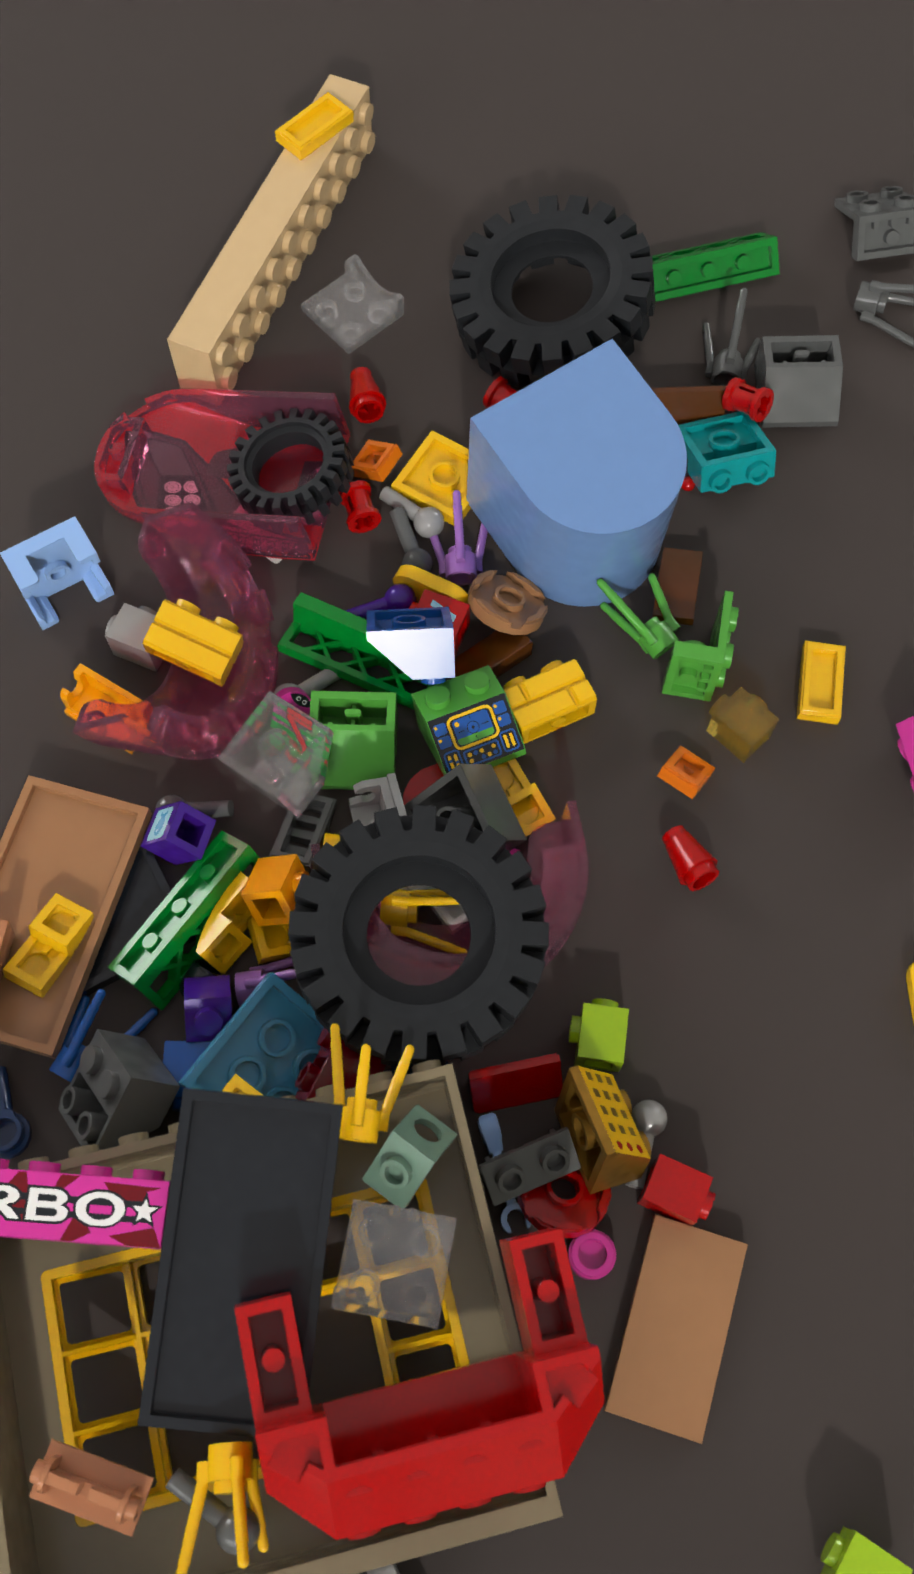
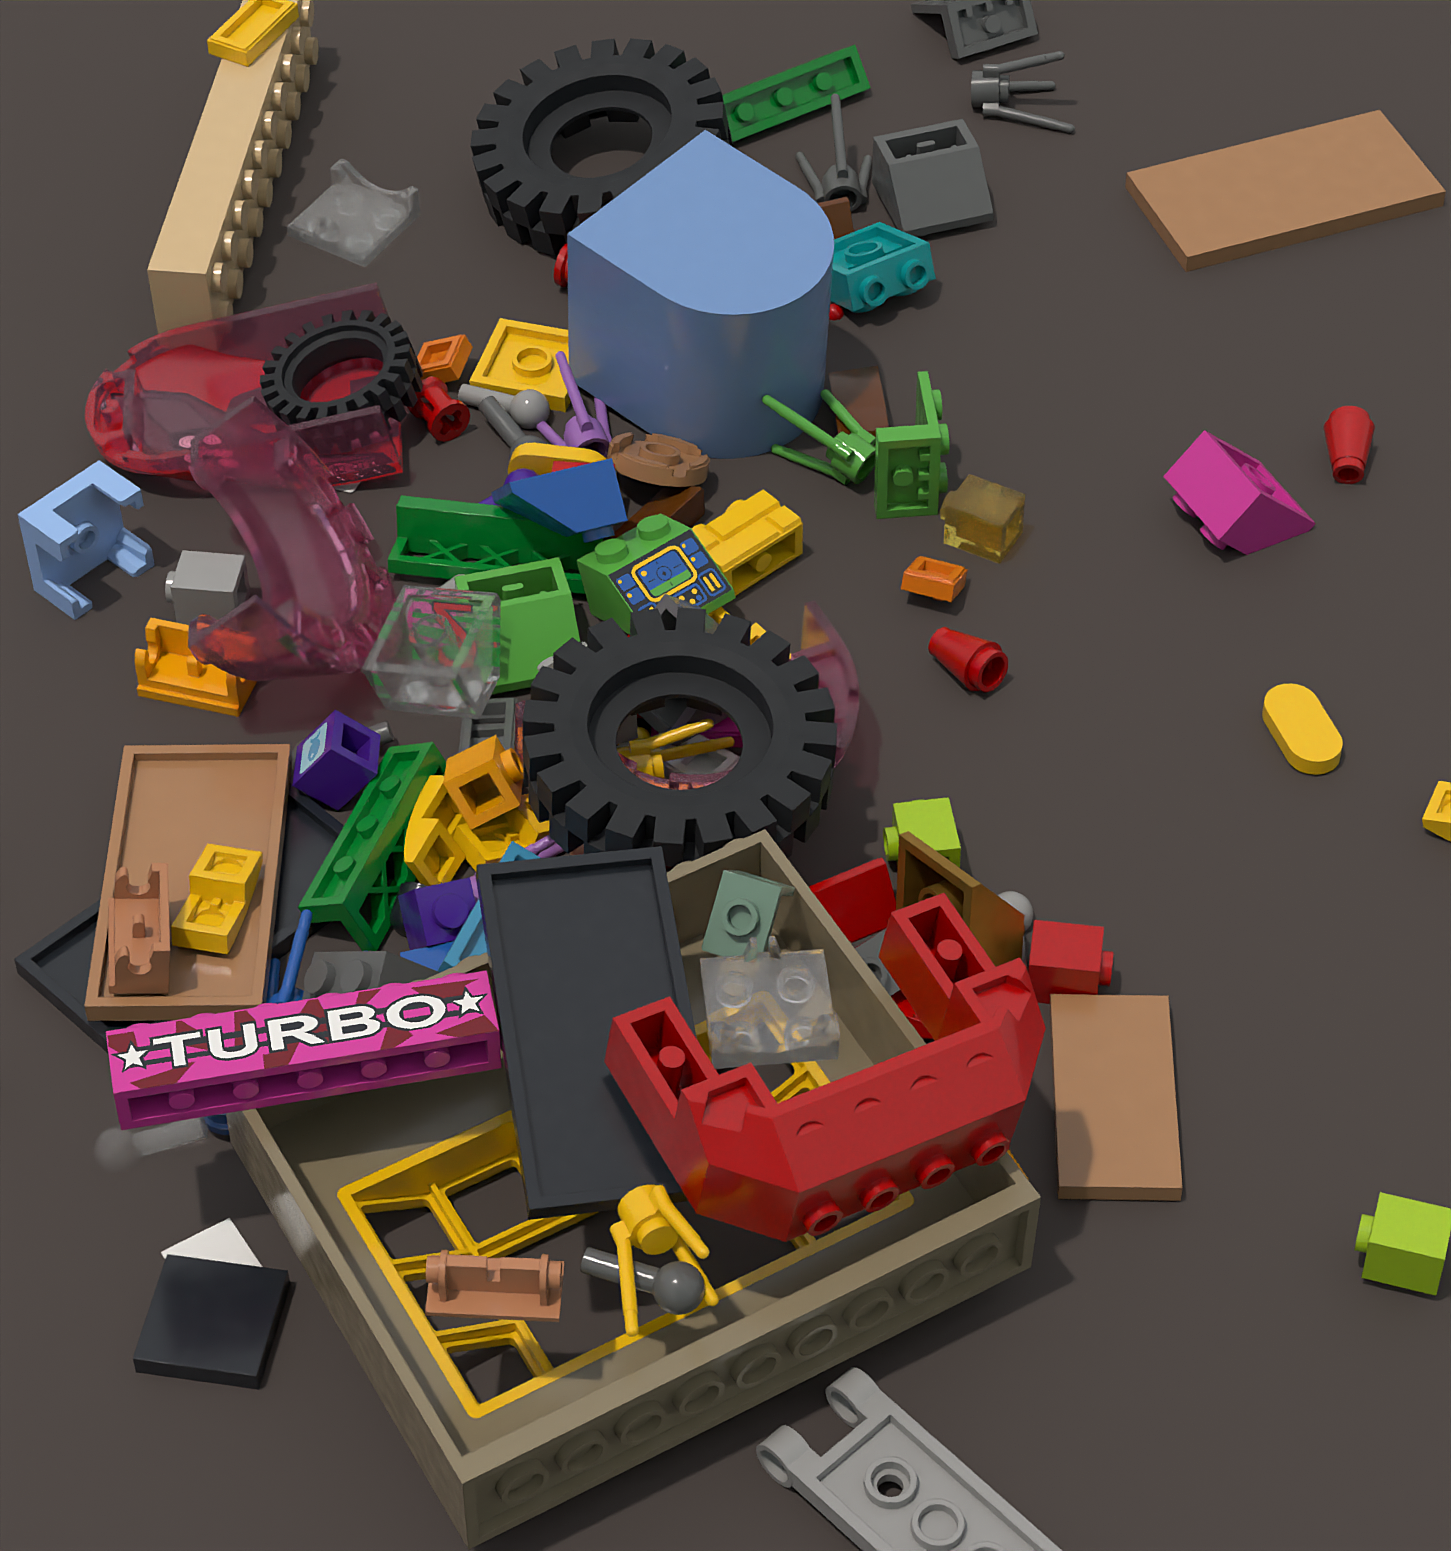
camera: 15 degrees left, 20 degrees down
yellow brick [142,599,244,687] -> none
yellow plant [330,1023,415,1144] -> none
red cone [349,367,386,423] -> none
red bush [722,377,774,422] -> none
yellow tile [796,640,846,725] -> none

